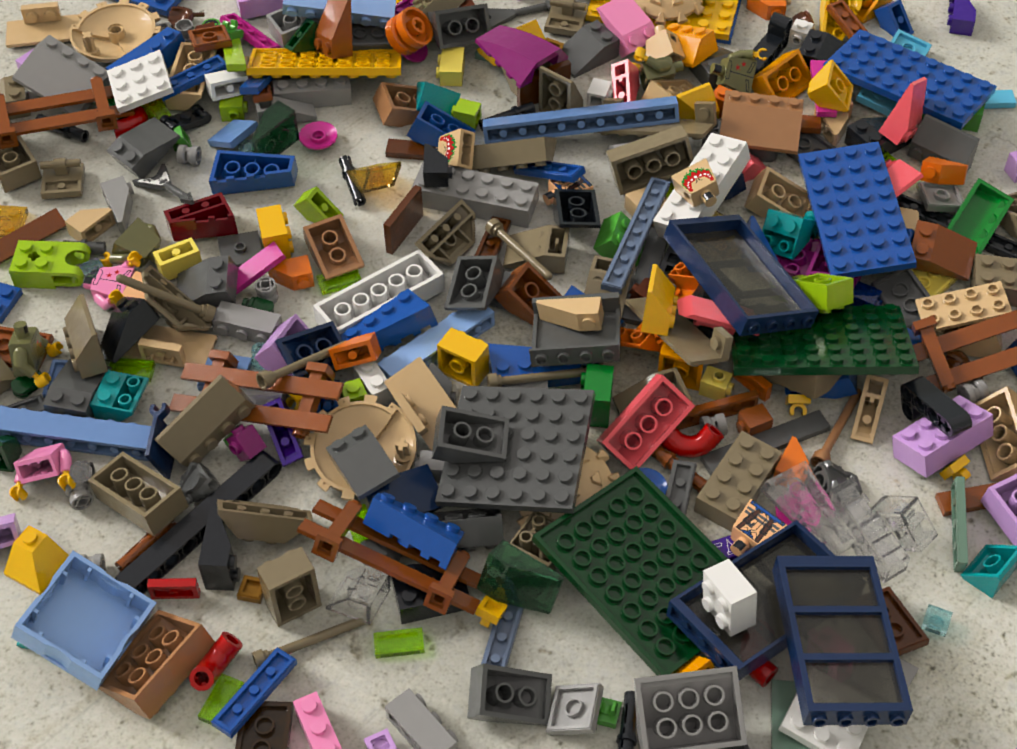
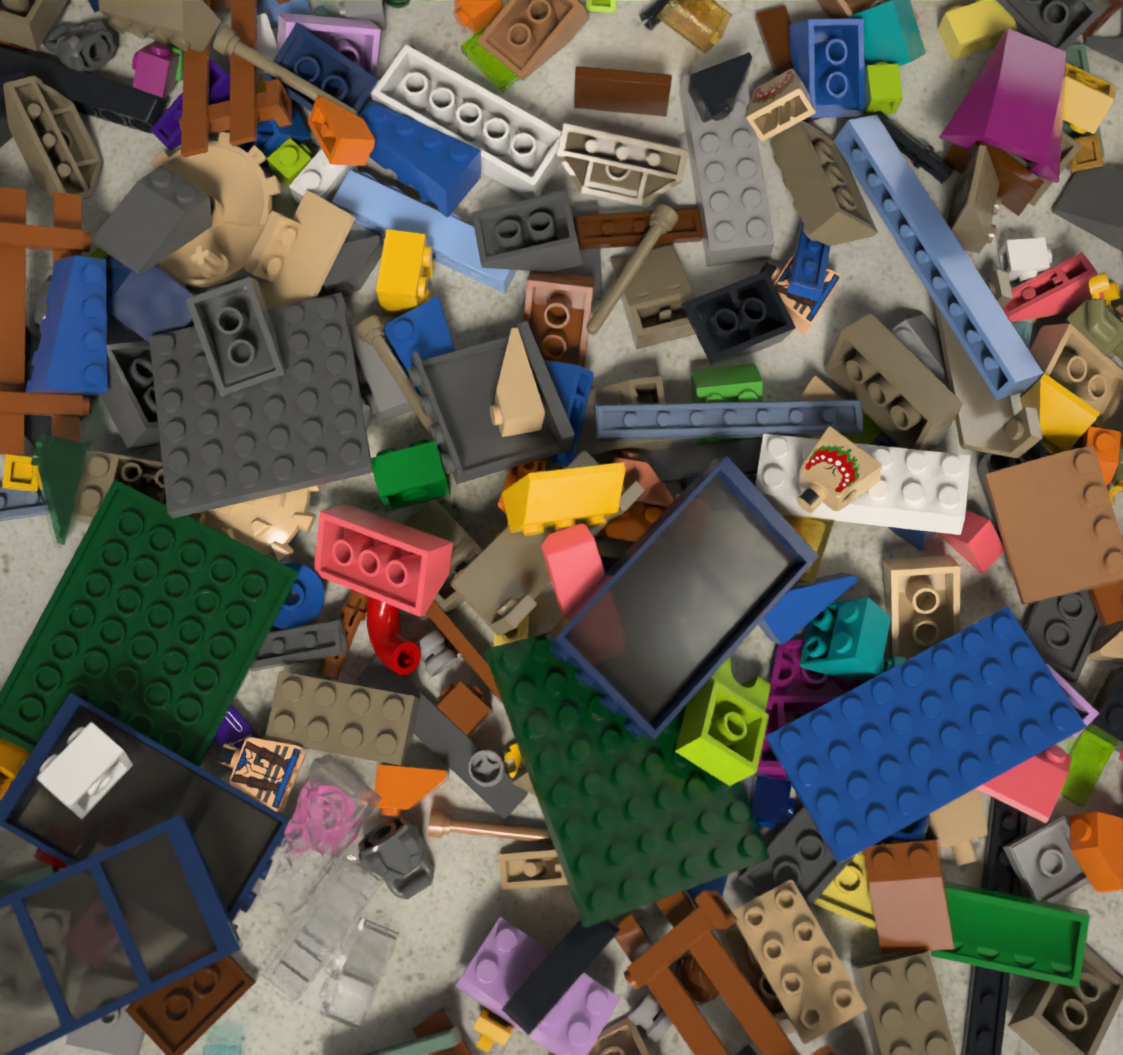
camera: 65 degrees right, 25 degrees up
none -> light grey wheel [468,750,504,787]

